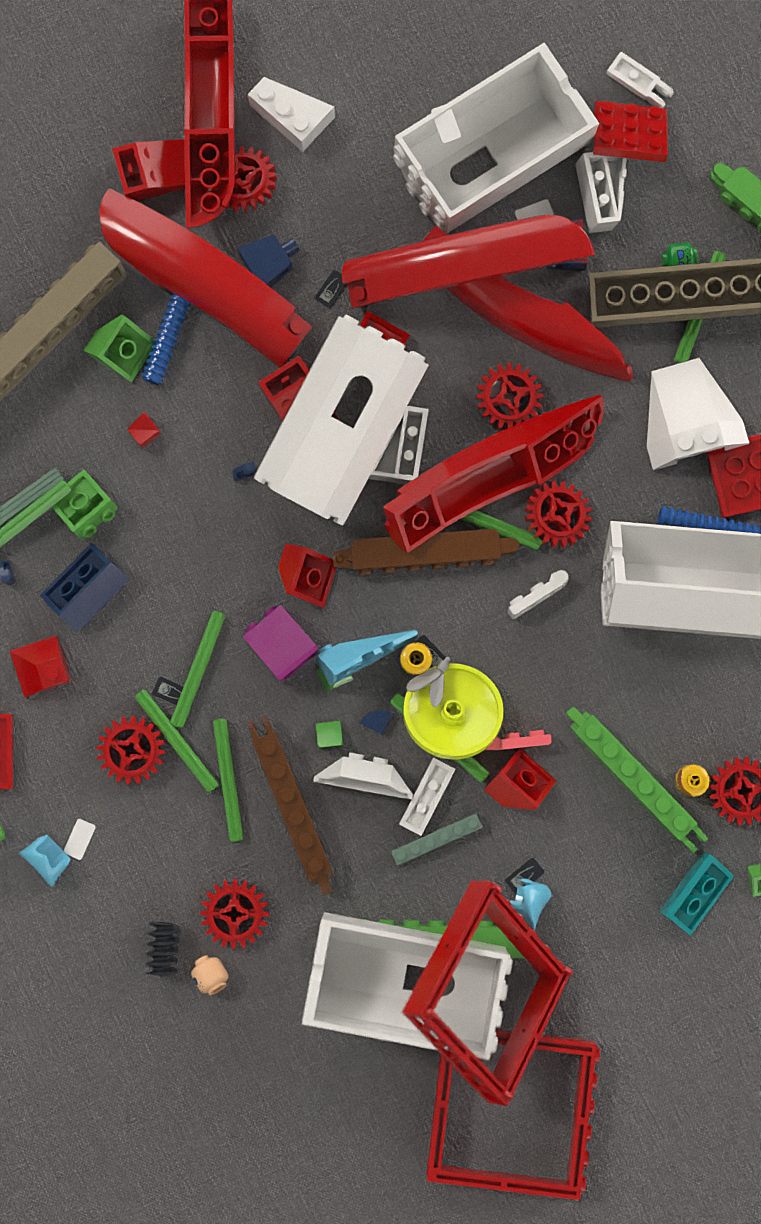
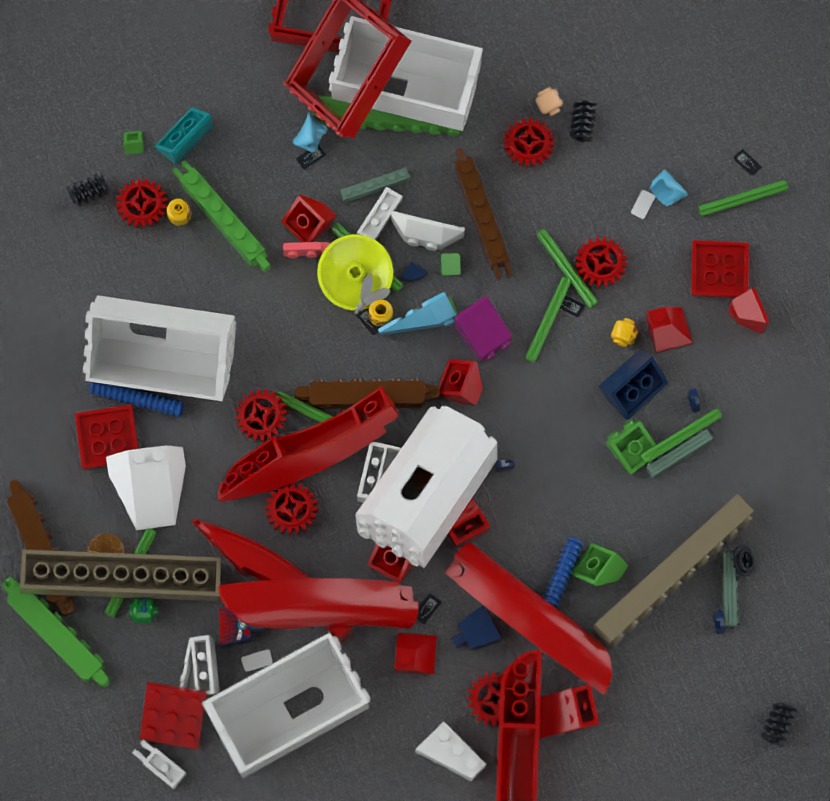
camera: 170 degrees left, 10 degrees down
red slope [127,412,161,448] -> none
bright green axle [213,718,243,842] -> none
white sticker [431,105,461,143] -> none
white hinge [508,570,569,619] -> none
none -> clear orange wheel [87,533,124,554]
none -> red slope [395,633,437,675]
none -> yellow head [611,318,638,348]

